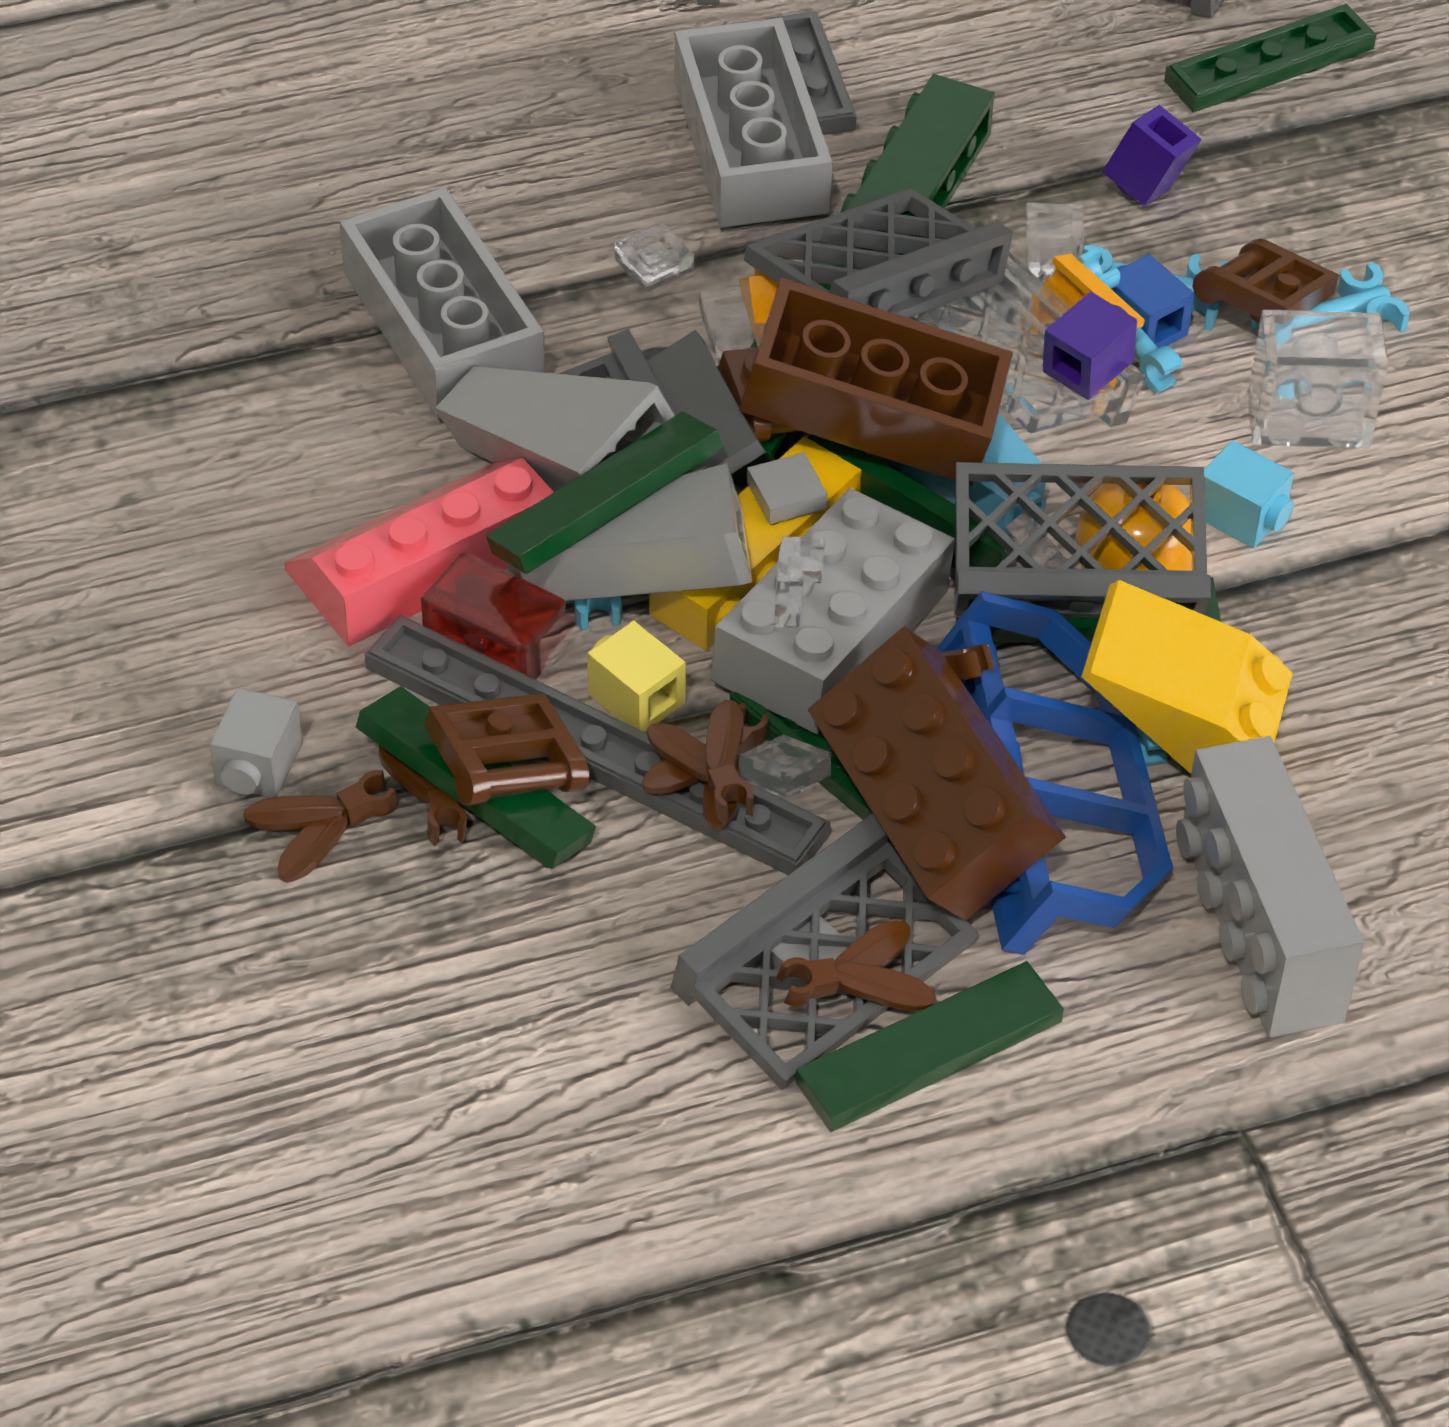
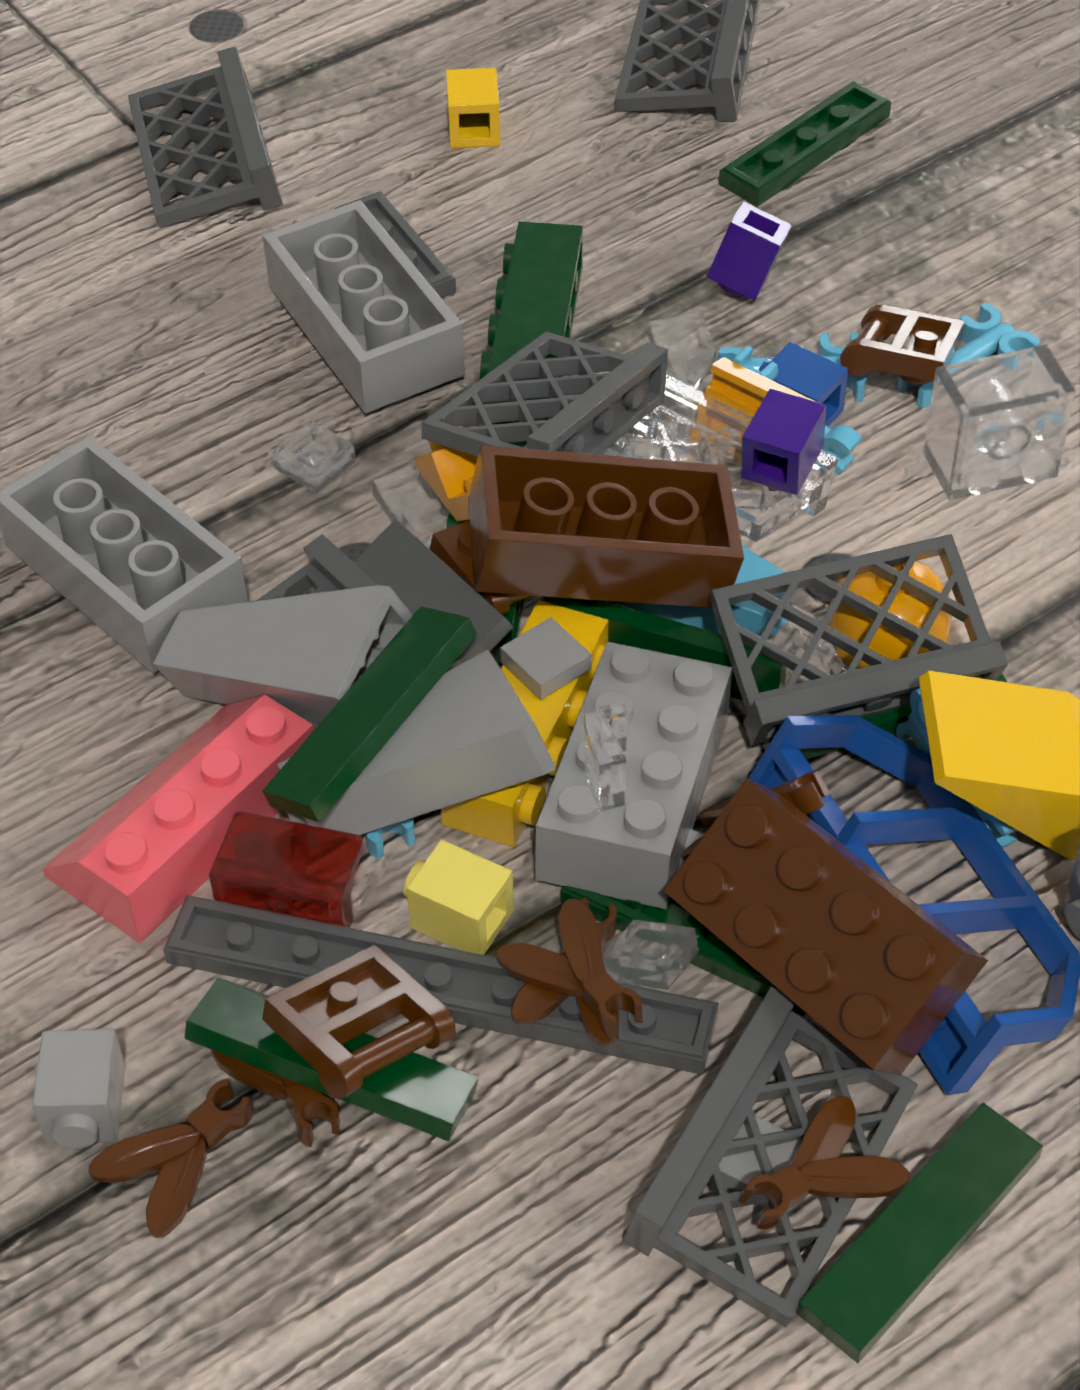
camera: 15 degrees left, 0 degrees up
medium azure brick [1204,440,1294,548] -> none

